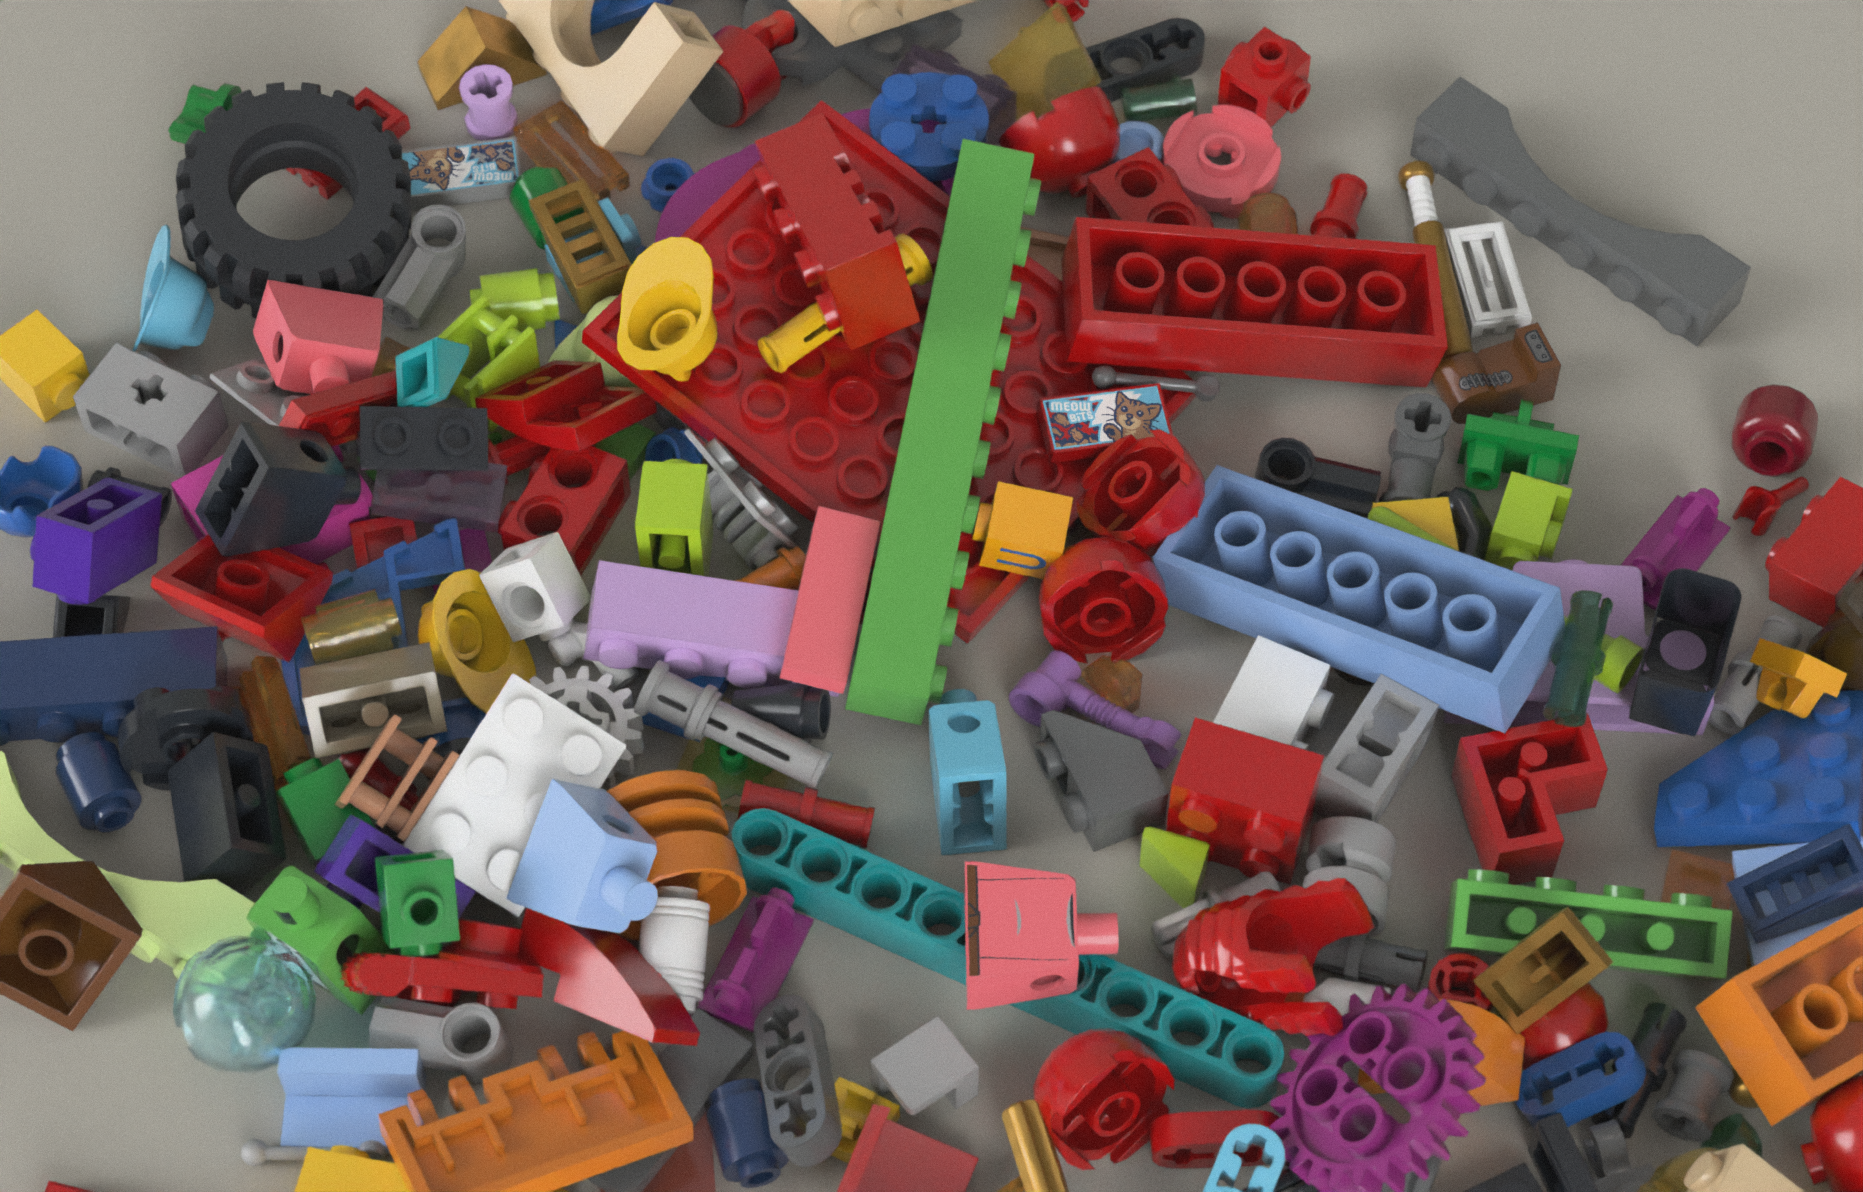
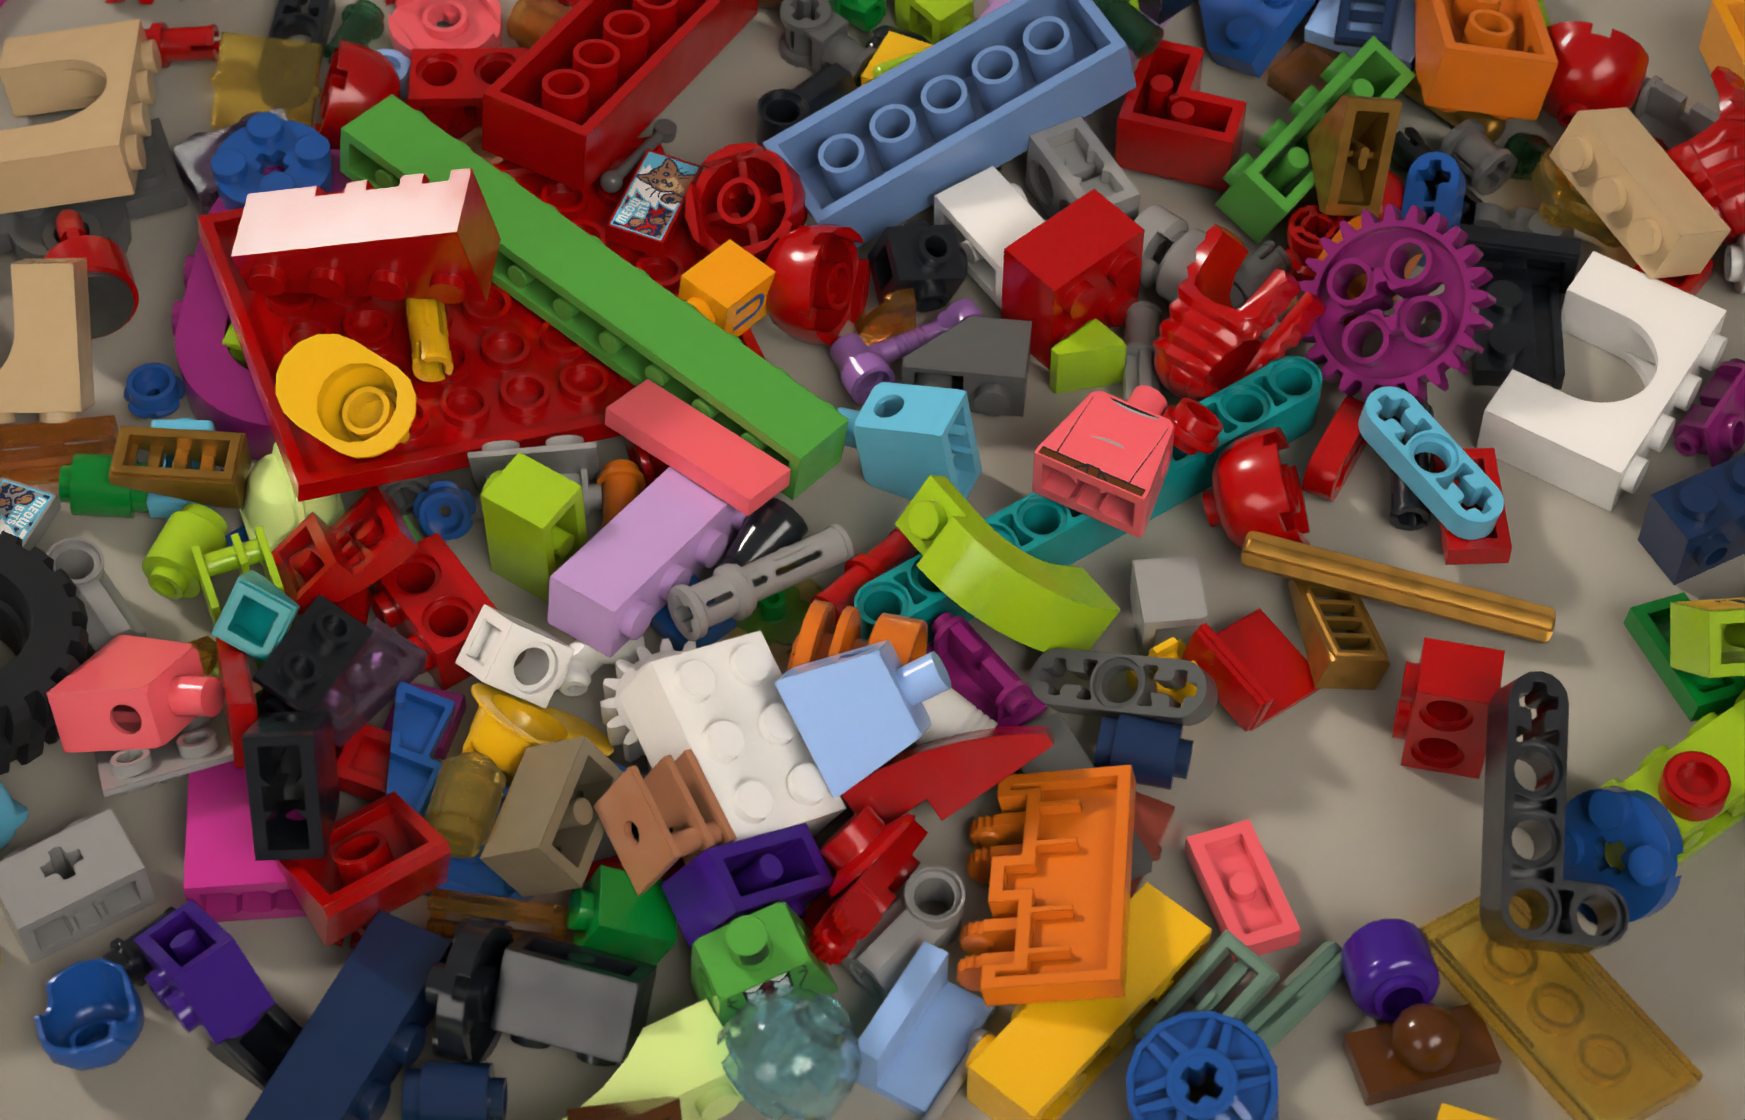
camera: 60 degrees left, 5 degrees down
green brick [375,850,460,957] -> none
none -> black brick [867,221,968,312]
none -> lime arch [895,475,1121,652]
none -> red plate [1162,397,1223,455]

